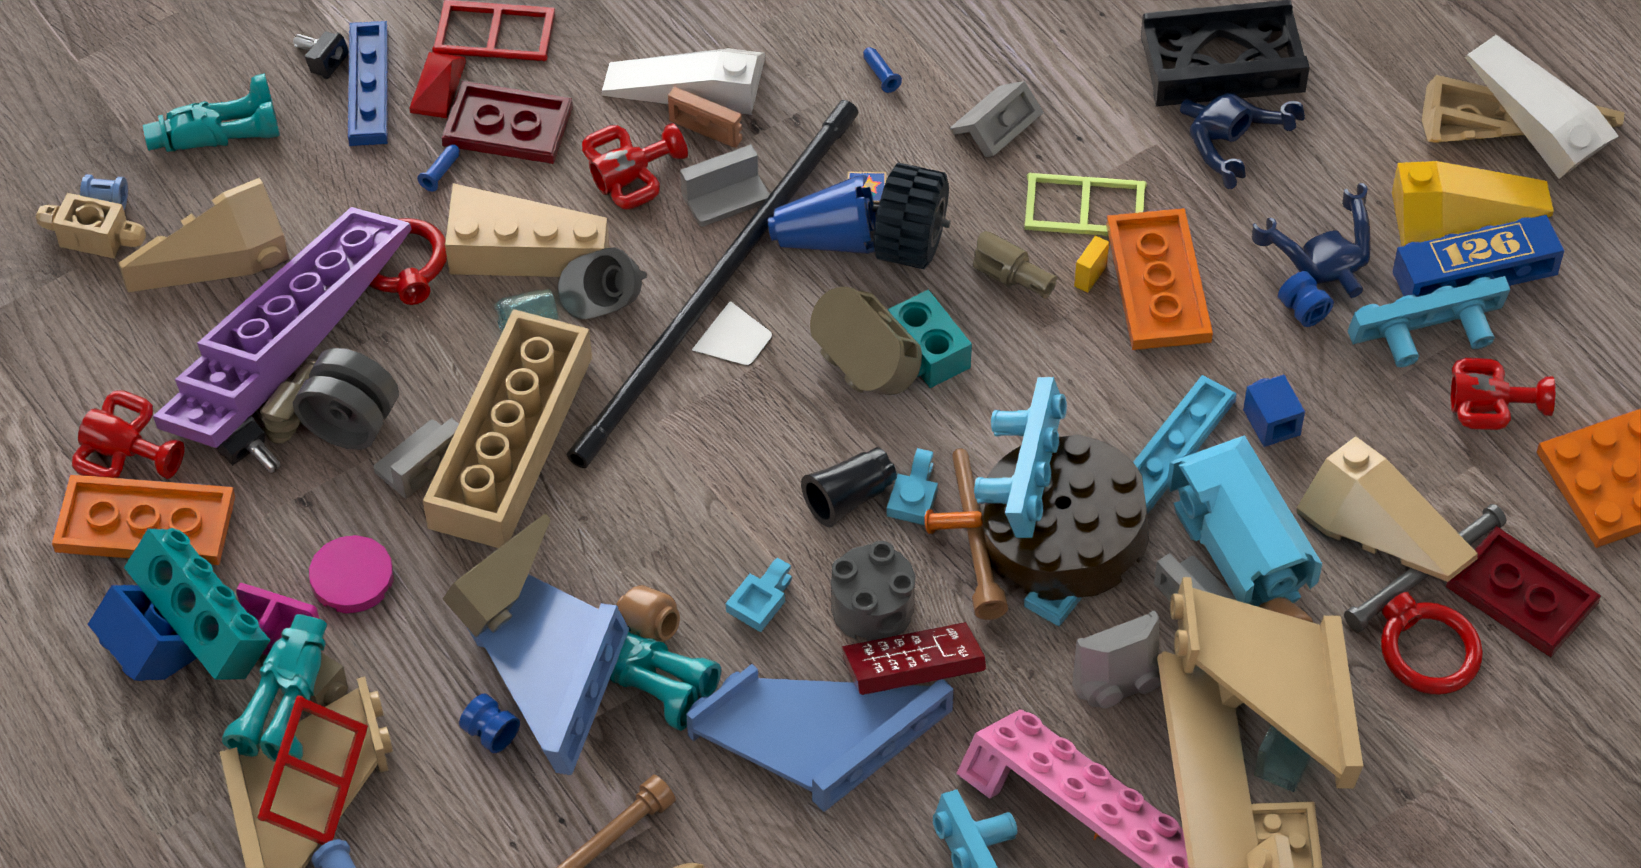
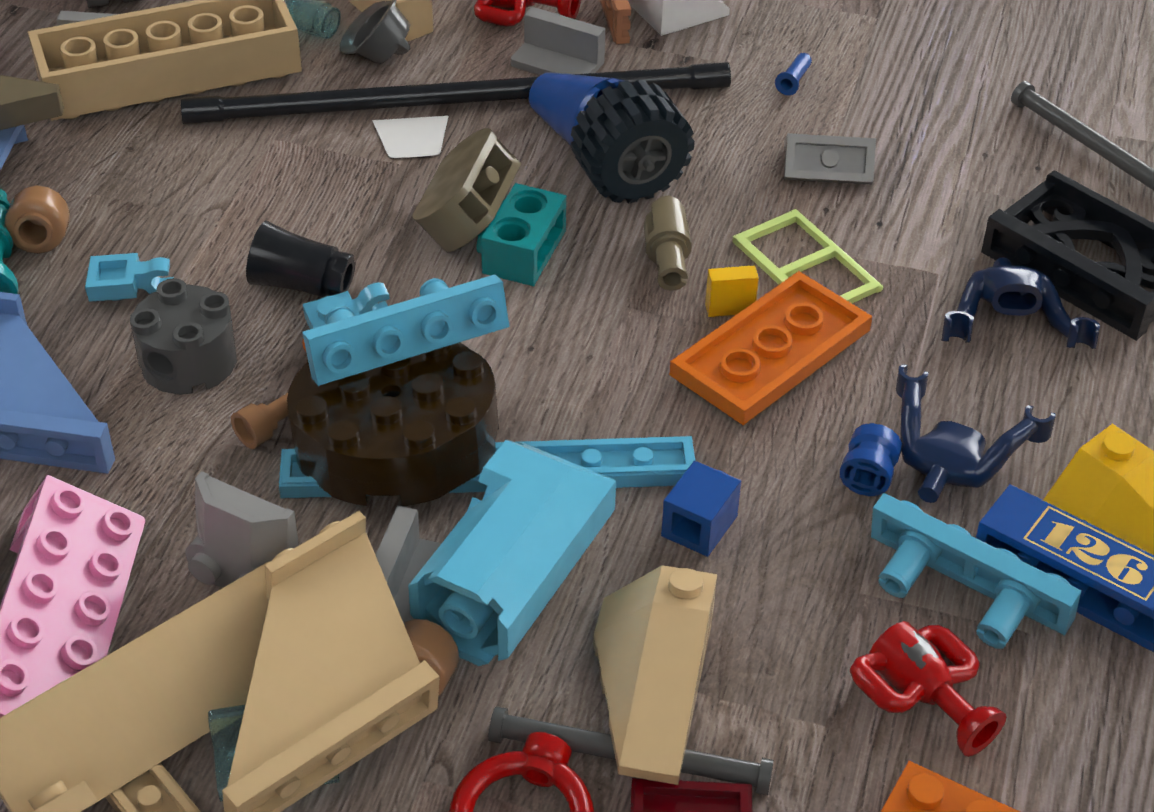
camera: 50 degrees right, 10 degrees down
dark red tile [842,622,987,695] -> none

